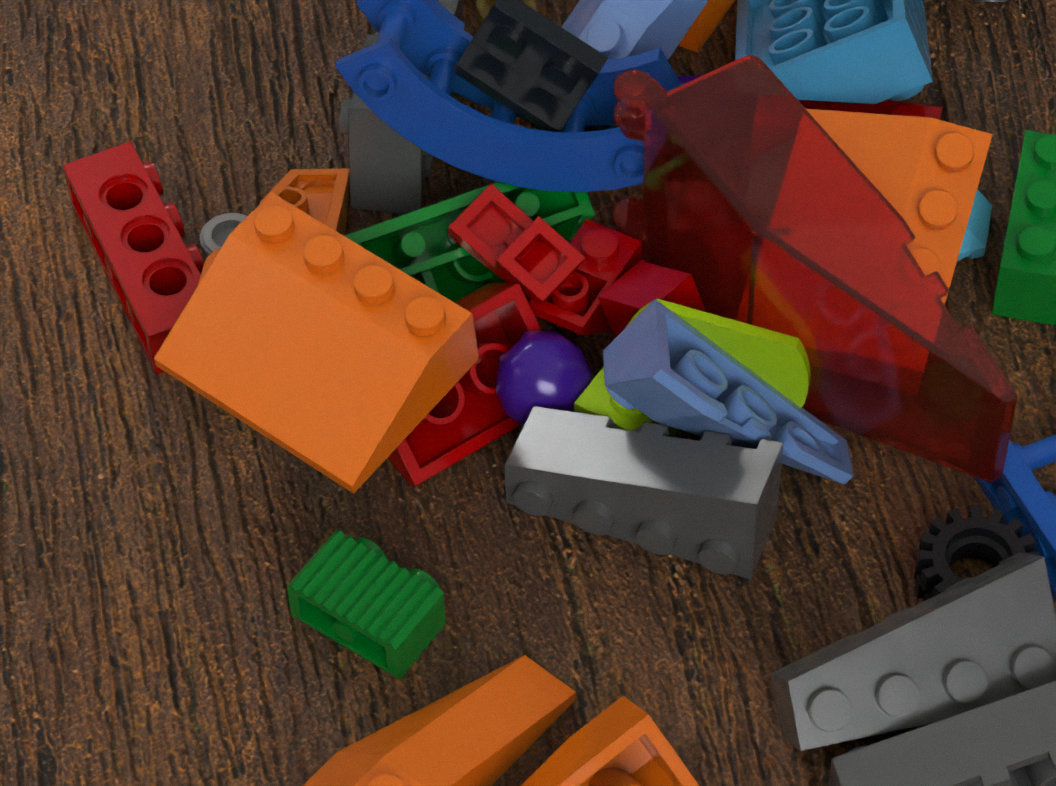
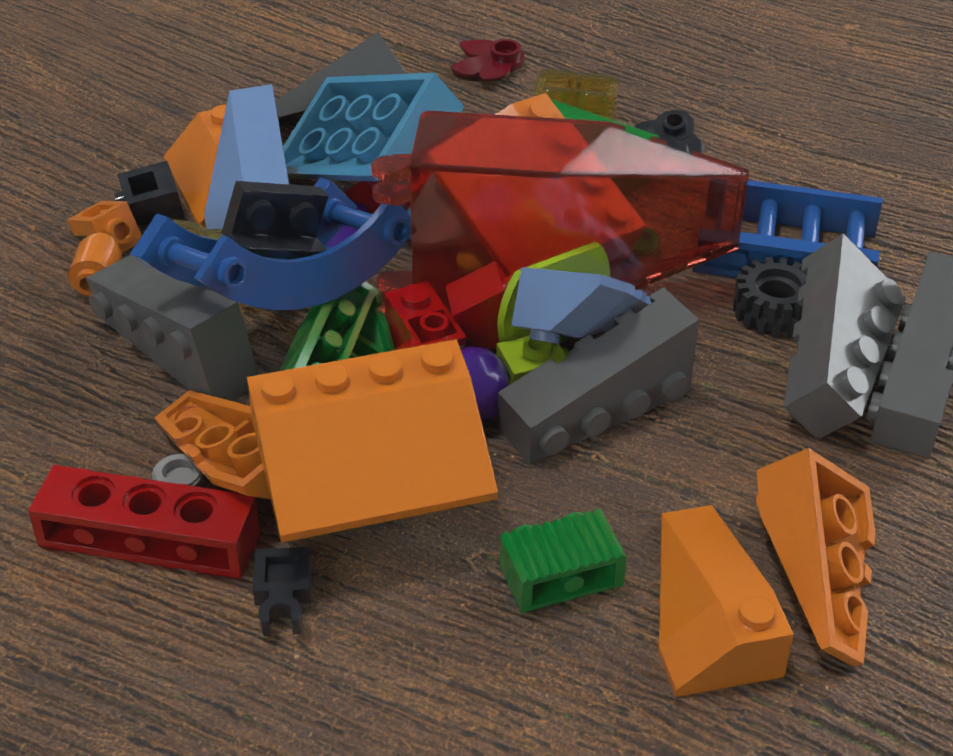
camera: 55 degrees left, 10 degrees down
red slope [448,184,586,305] -> none
none -> black plate [253,547,311,636]

